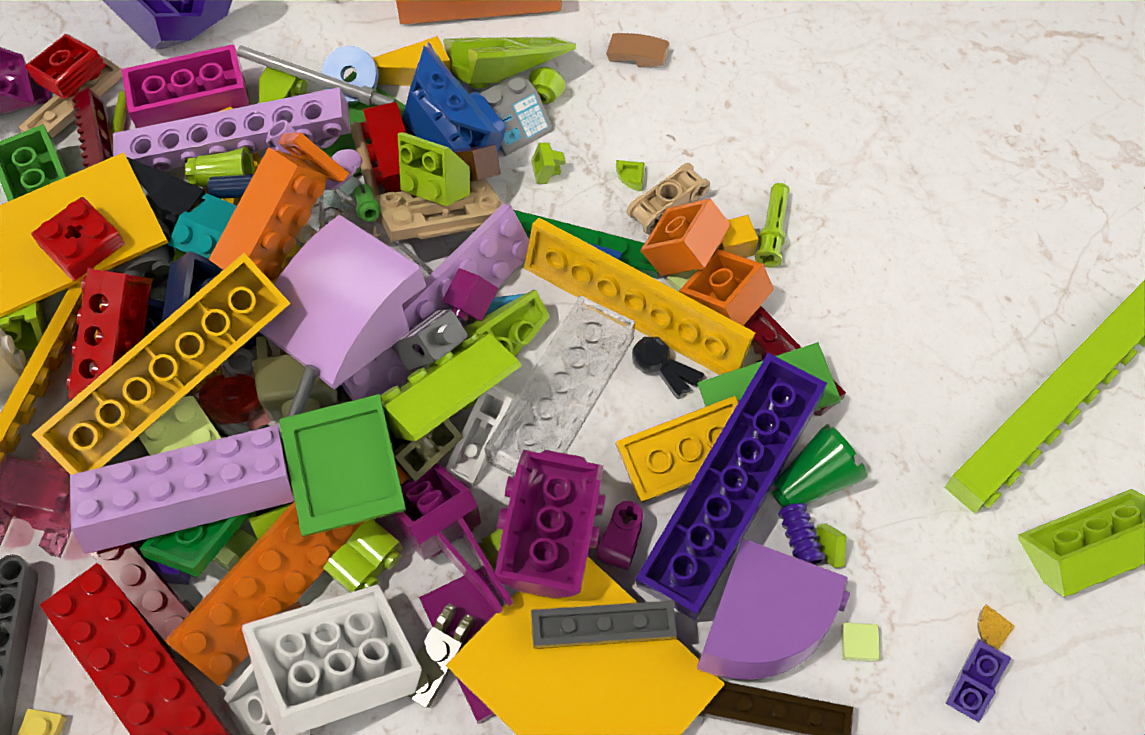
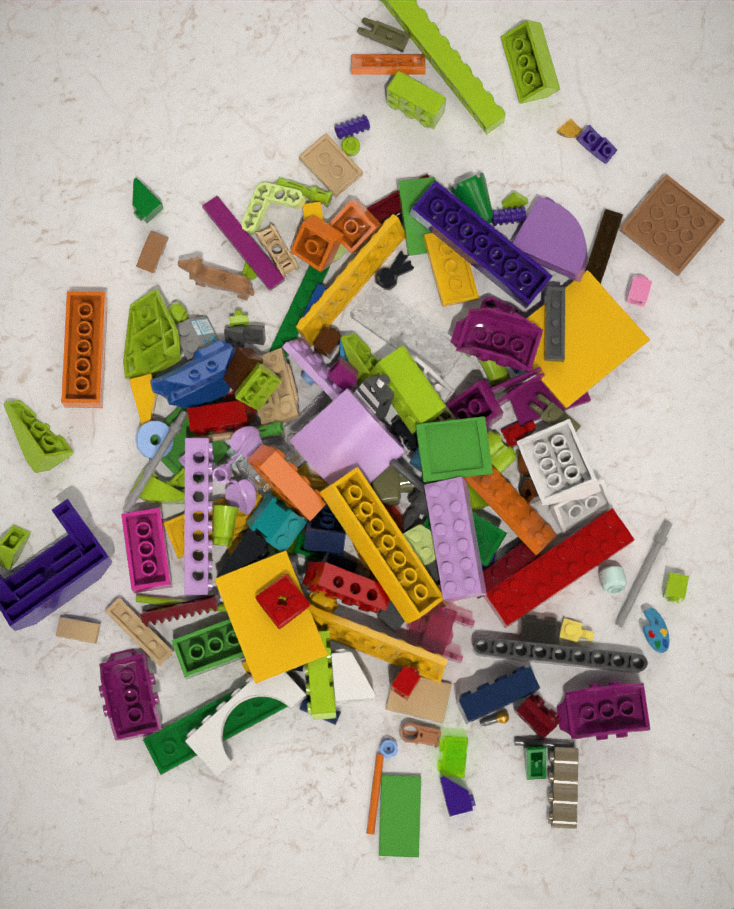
camera: 85 degrees left, 15 degrees up
red brick [25,34,106,99] -> none
dark blue piece [208,174,254,199] -> none
orange tile [278,132,349,182] -> none
yellowish green tile [841,622,880,662] -> none
none -> tan slope [56,617,101,644]
none -> green slope [132,178,163,223]
none -> medium nougat animal [177,256,254,300]
none -> magenta tile [202,196,285,291]
none -> dark grey slope [224,325,266,347]
none -> yellowish green beam [241,182,306,235]
none -> tan tile [299,133,363,198]
none -> reddish brown brick [314,326,342,359]
none -> dark purple piece [334,114,370,140]
none -> lime tile [342,137,360,156]
none -> orange tile [351,54,426,75]
none -> olive hinge [357,17,410,53]
none -> lime brick [386,71,447,130]
none -> red plate [501,421,536,447]
none -> clear smoke brick [518,615,561,645]

